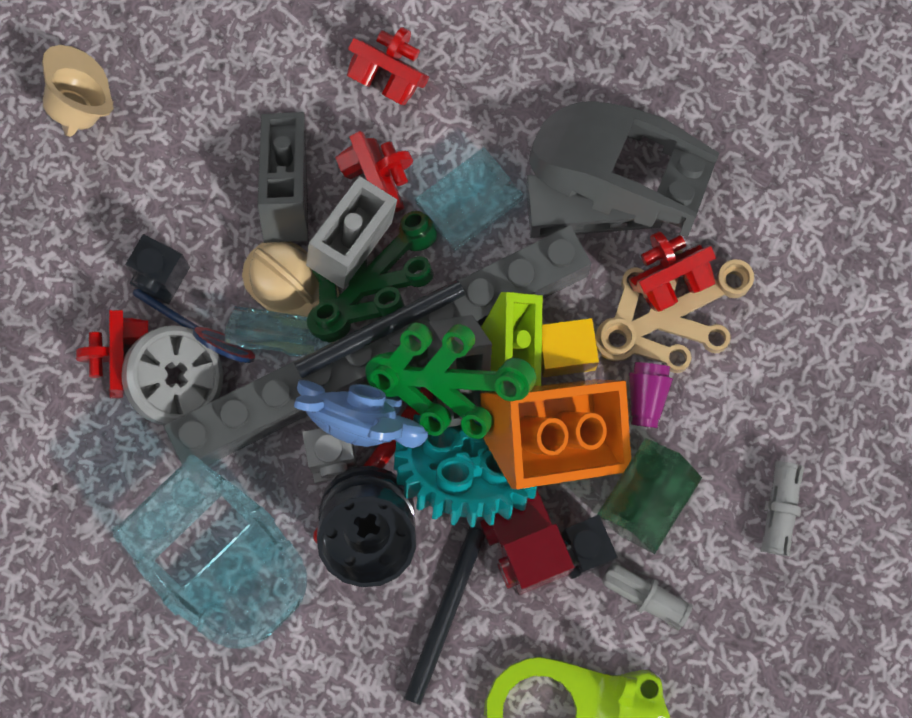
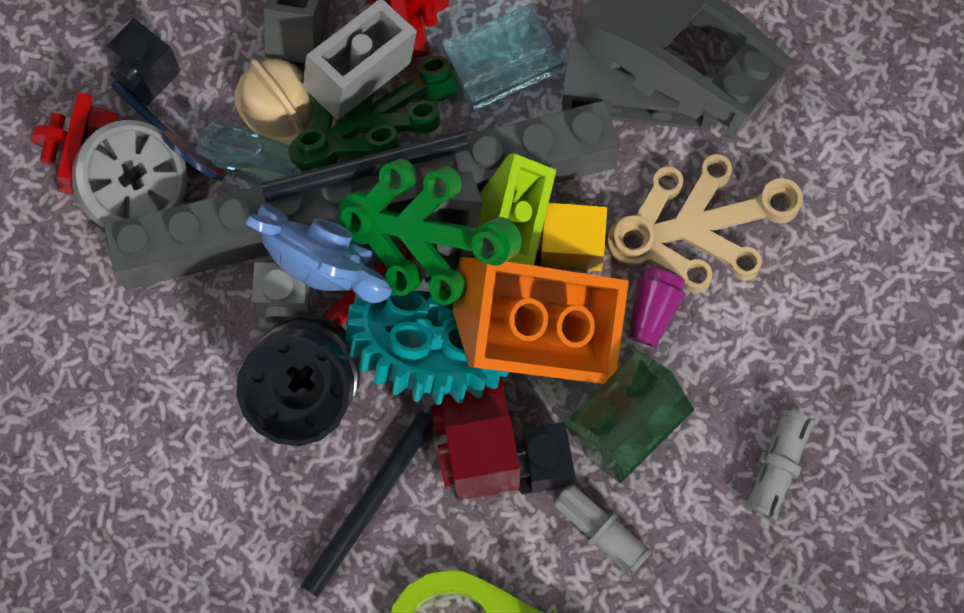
camera: 15 degrees right, 5 degrees down
clear light blue slope [112,454,307,649] -> none
red hips [628,231,716,312] -> none

